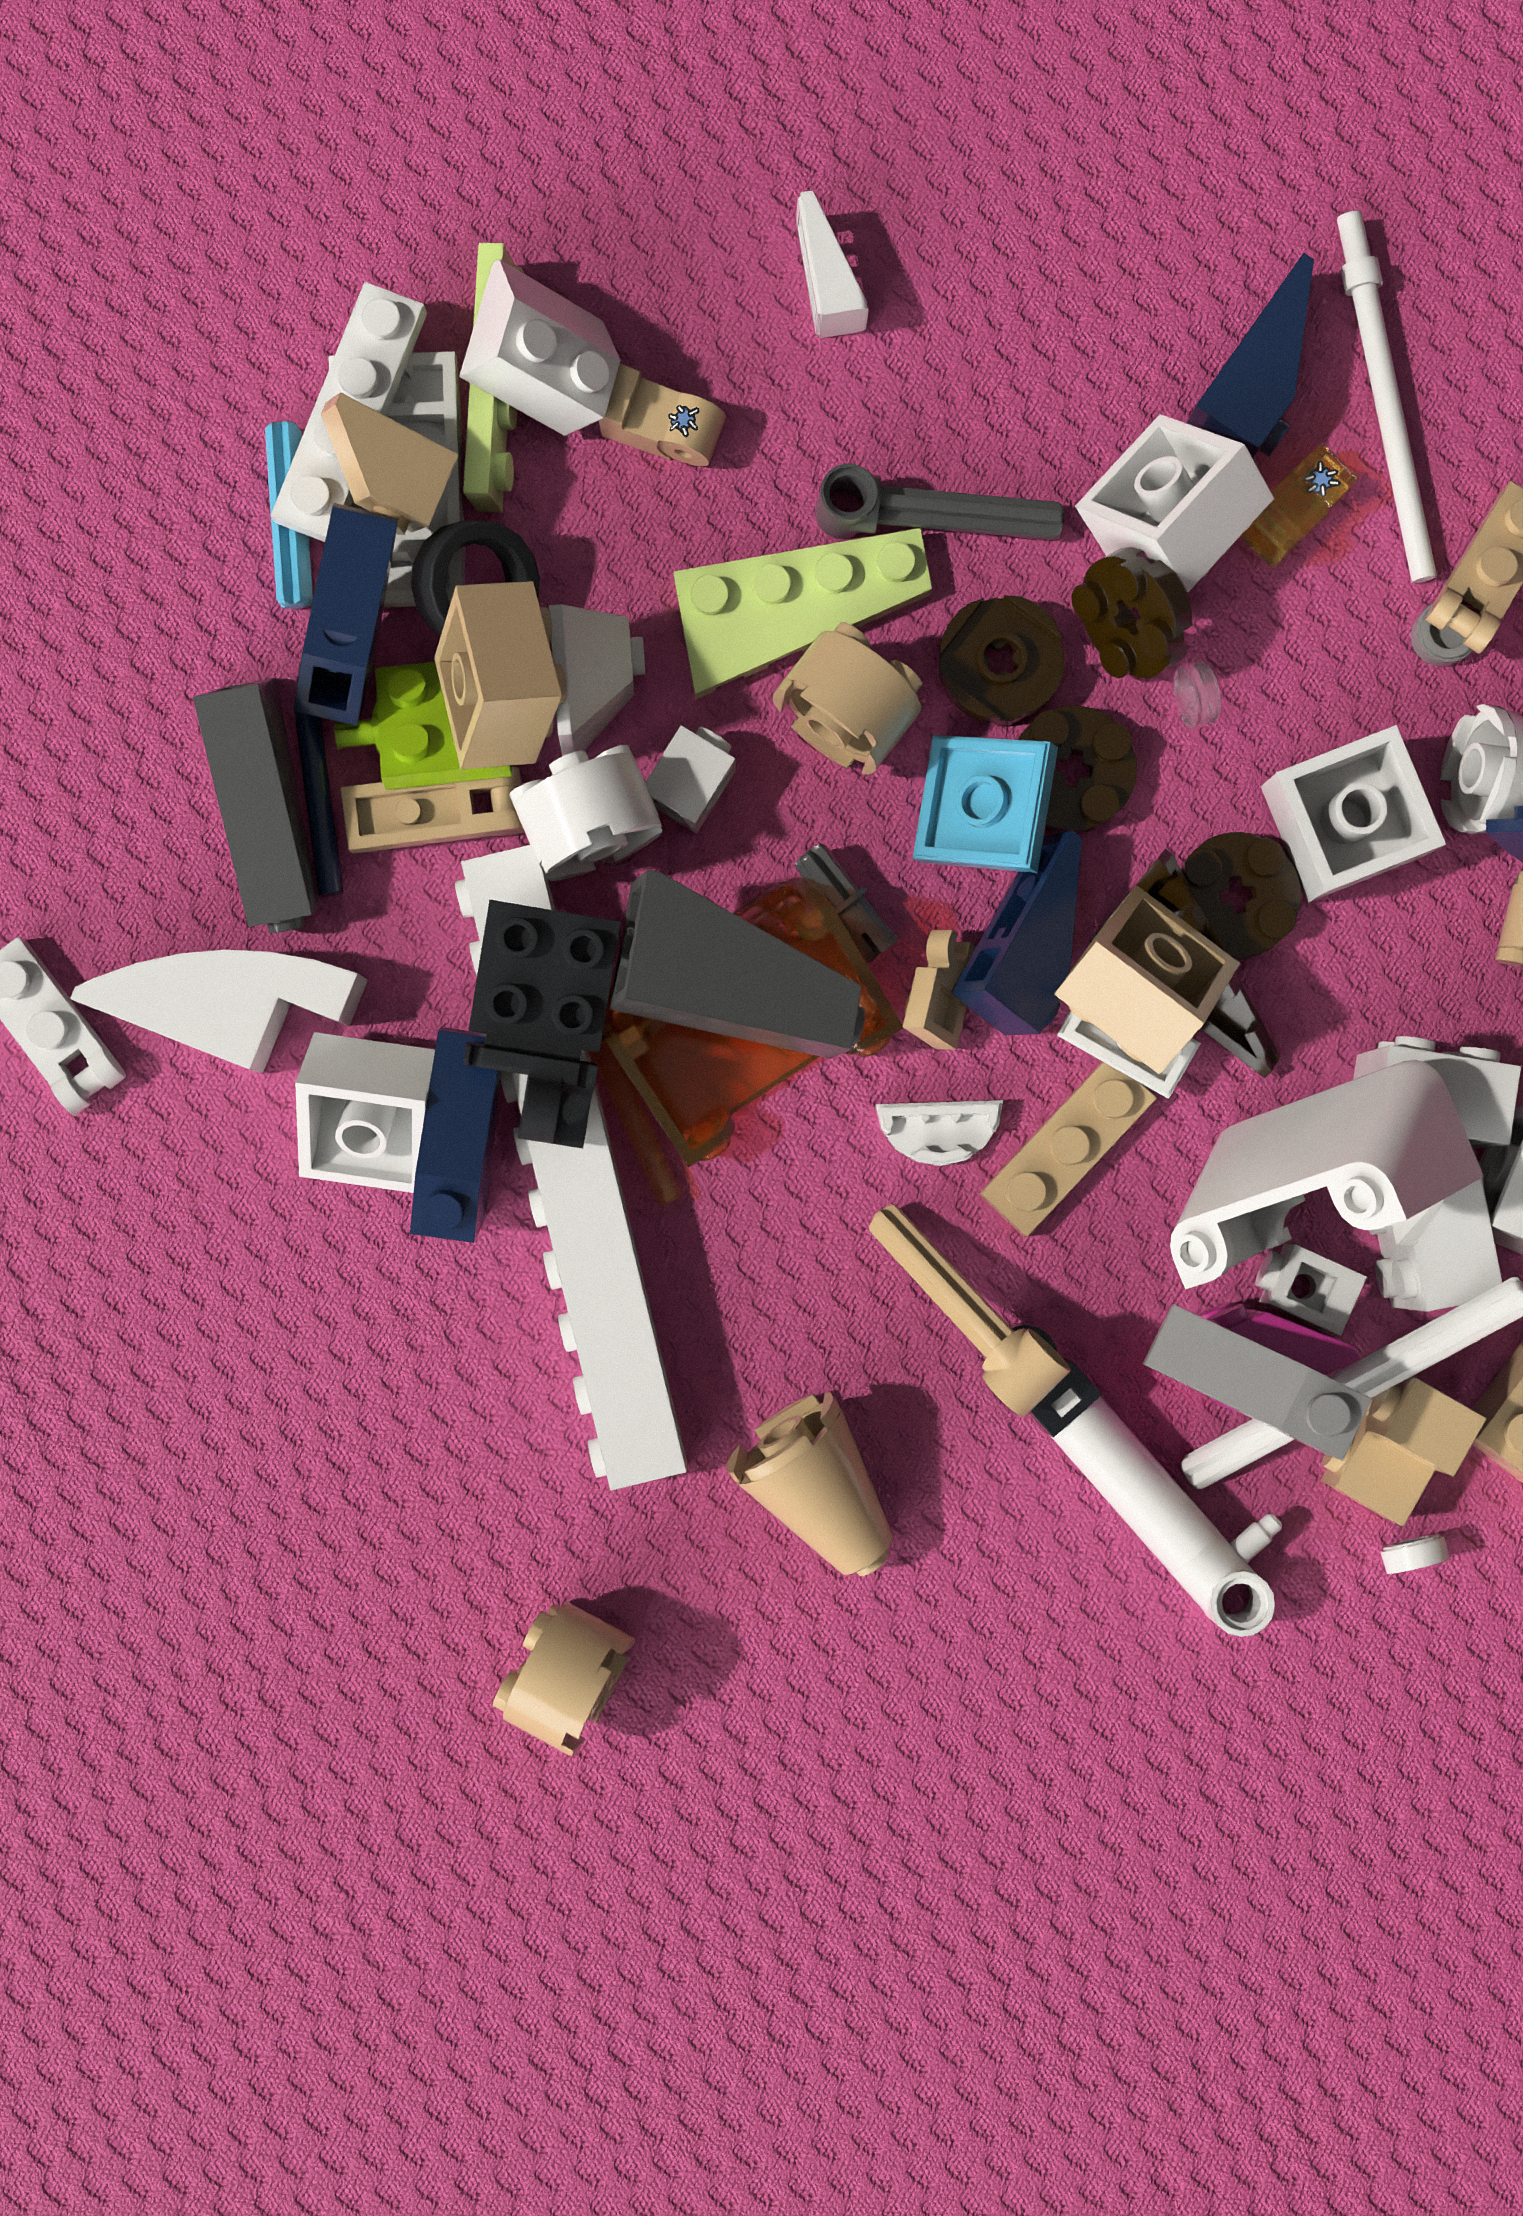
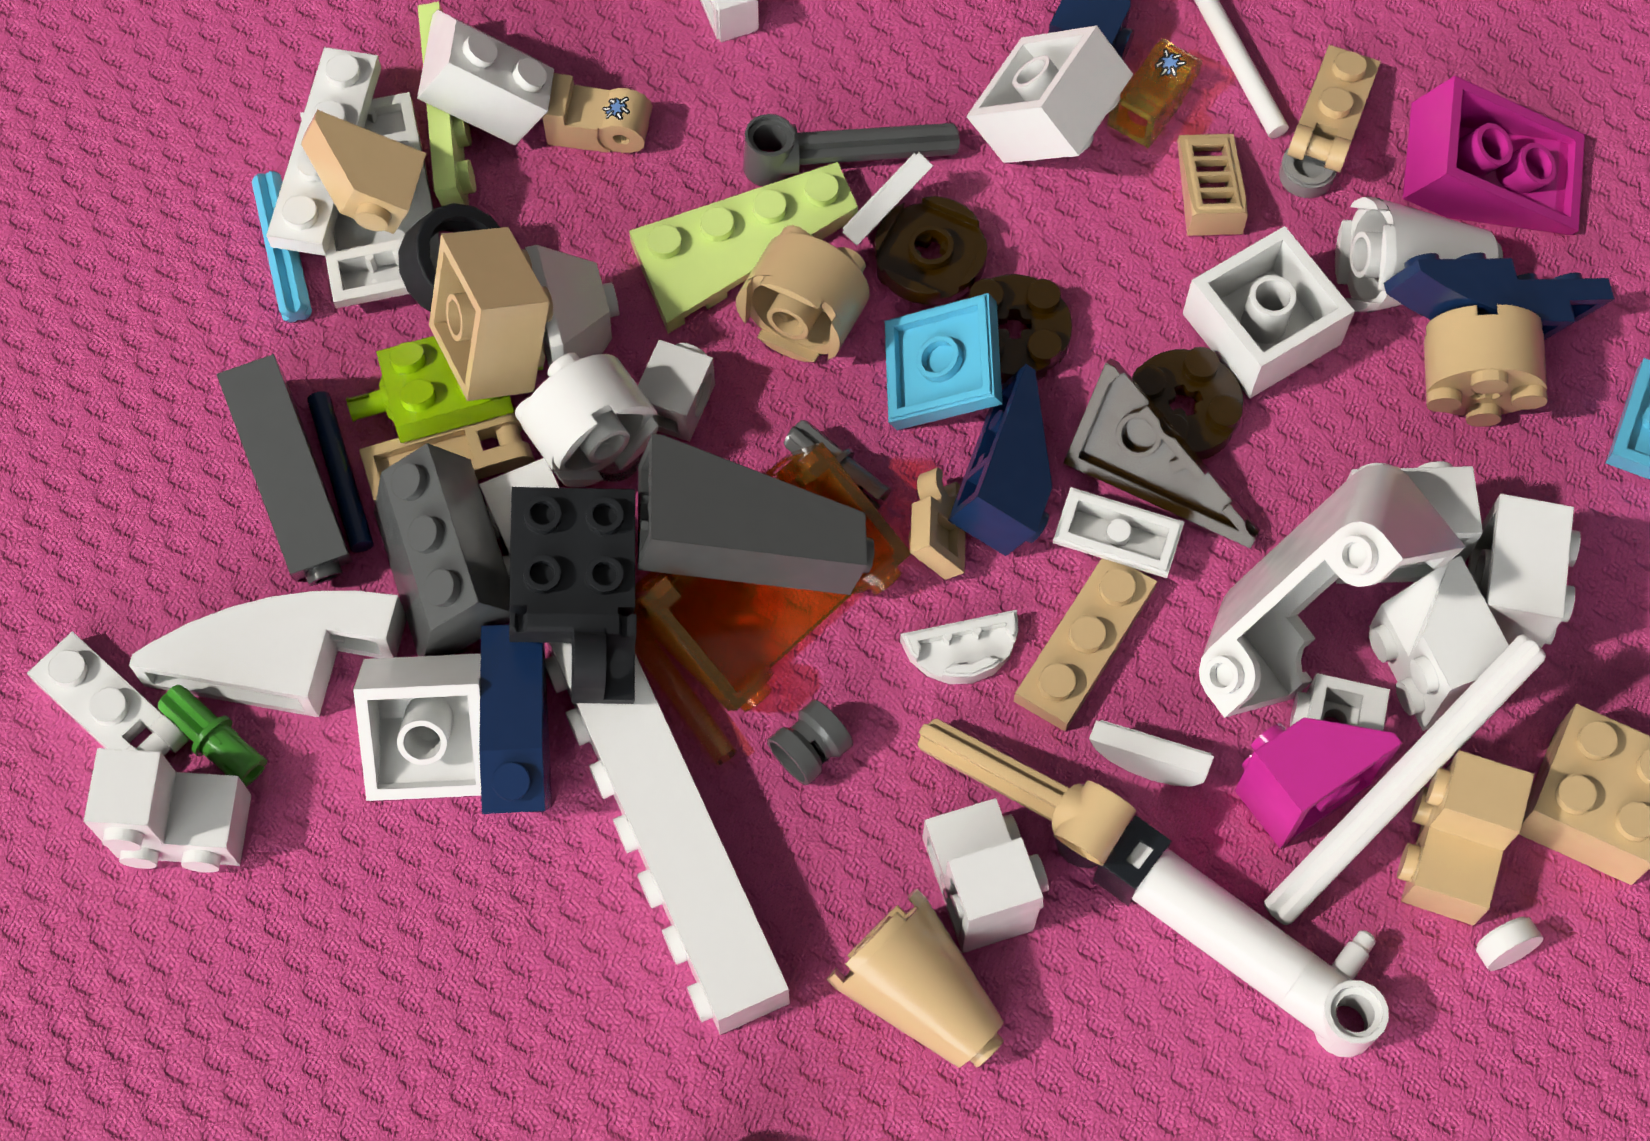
camera: 10 degrees left, 20 degrees down
dark blue slope [293,503,399,726] -> none
tan brick [1054,885,1240,1075] -> none
dark brown plate [1071,547,1193,678] -> none
light grey slope [1143,1304,1372,1461] -> none
clear tile [1174,661,1221,729] -> none
none -> white brick [83,748,251,873]
none -> bright green axle [158,684,267,787]
none -> dark grey slope [374,443,510,656]
none -> dark grey wheel [767,699,853,785]
none -> white tile [842,152,933,246]
none -> white brick [922,798,1049,953]
none -> white tile [1089,720,1214,787]
none -> tan slope [1177,134,1248,236]

